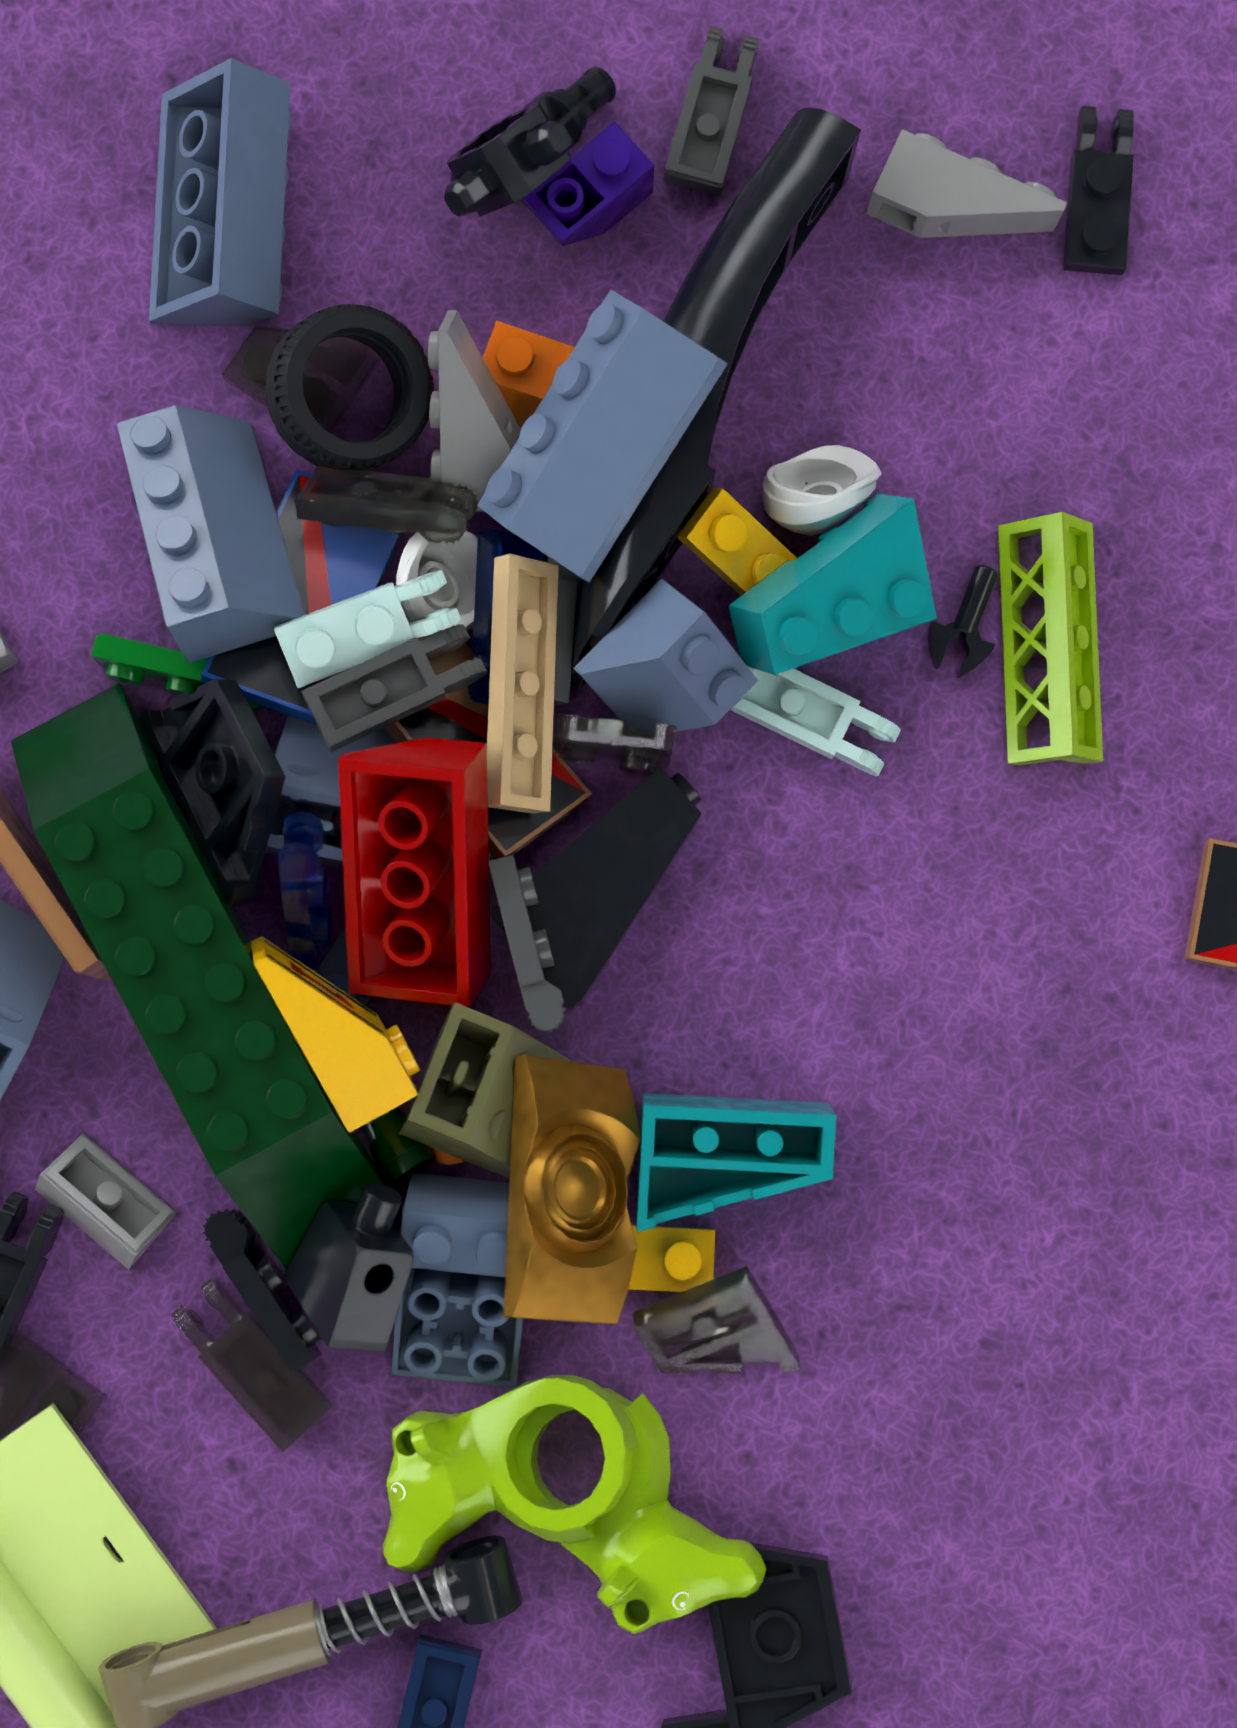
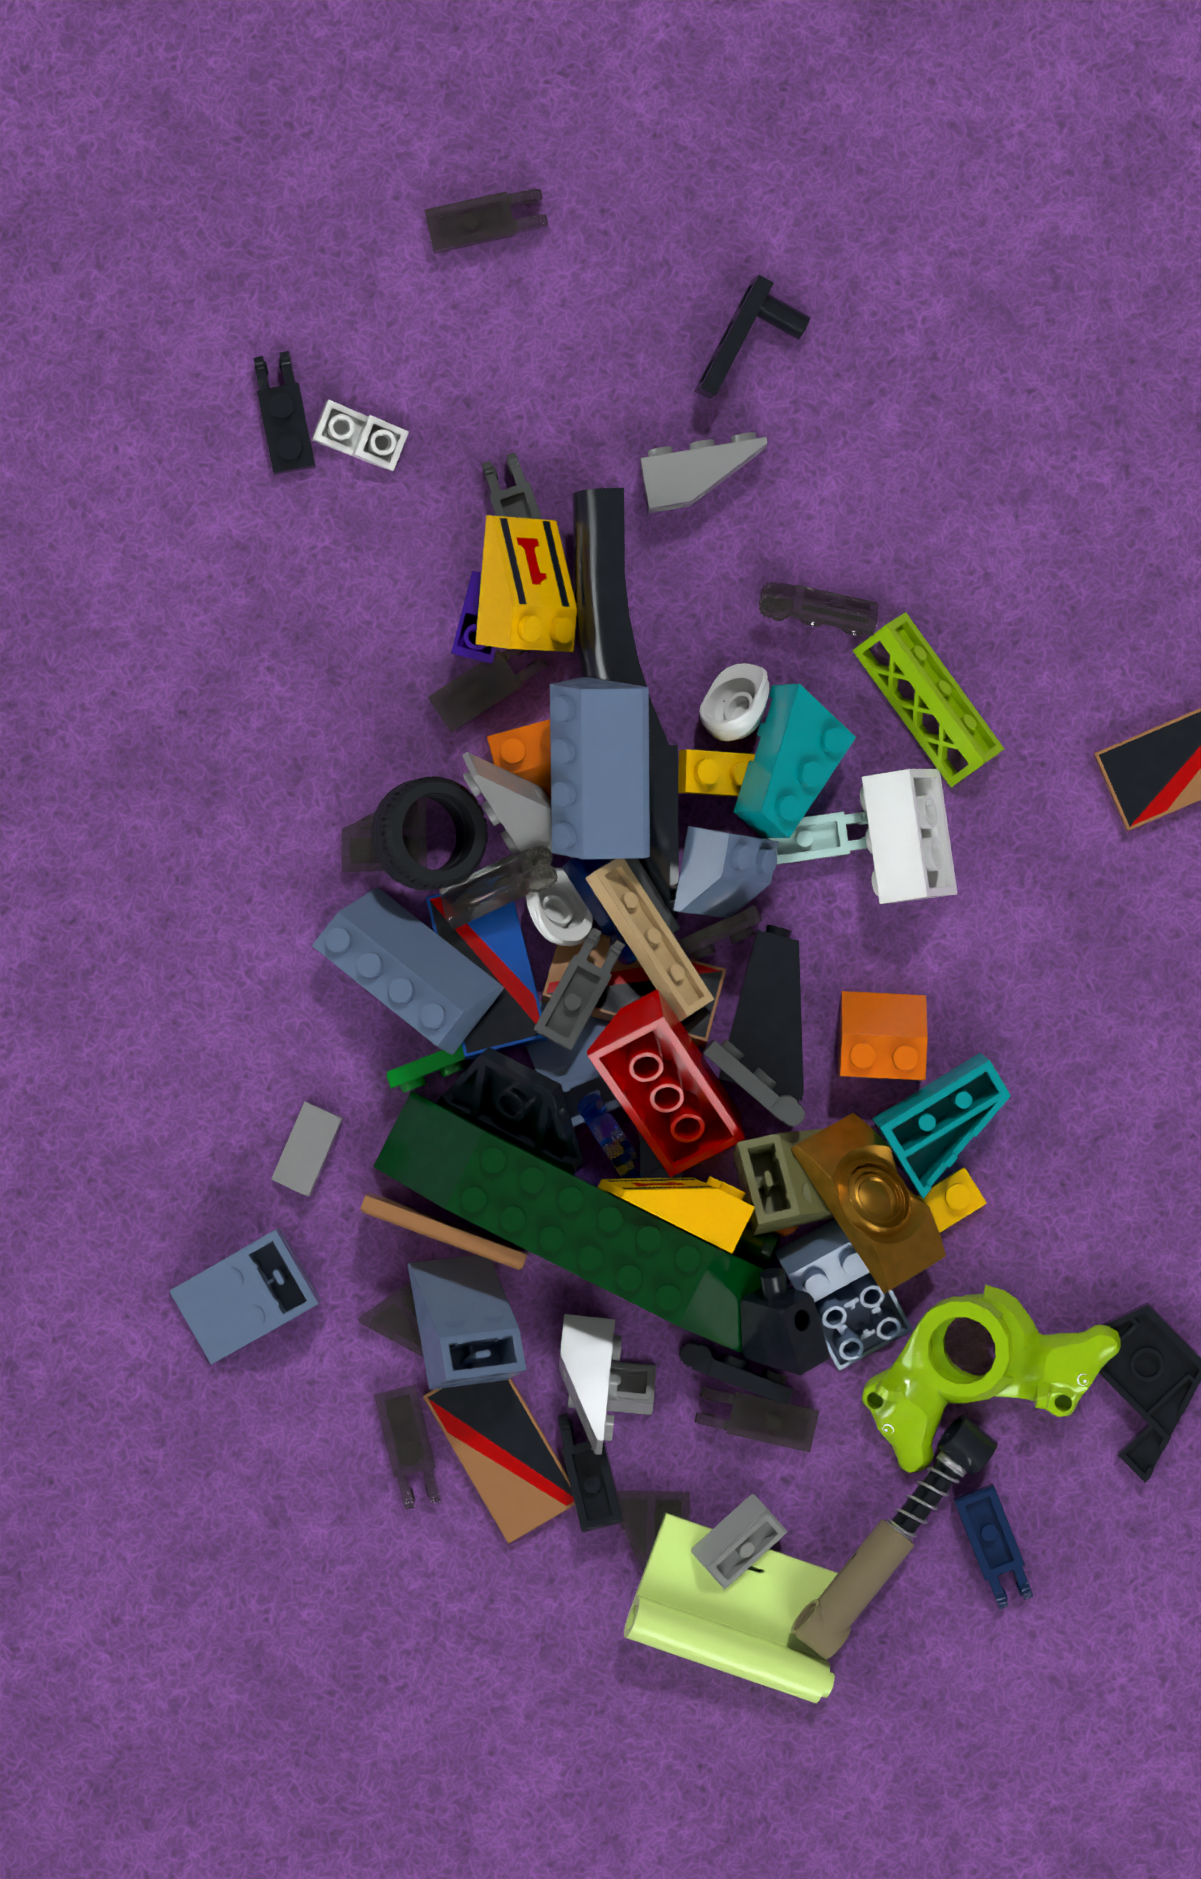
camera: 30 degrees left, 5 degrees up
sand blue slope [149,58,292,326] -> none
light aqua hinge [274,570,461,688] -> none
black piece [444,67,616,217] -> none
clear smoke wing [633,1266,801,1373] -> none
black bar [928,565,997,678] -> none
black hinge [1063,106,1134,275] -> none
none -> clear smoke hinge [428,649,549,734]
none -> yellow slope [475,515,577,652]
none -> slope [559,1314,622,1455]
none -> light grey slope [691,1494,787,1590]
none -> black piece [694,275,811,399]
none -> clear smoke hinge [759,581,879,636]
none -> orange slope [837,991,928,1080]
none -> white slope [860,769,958,904]

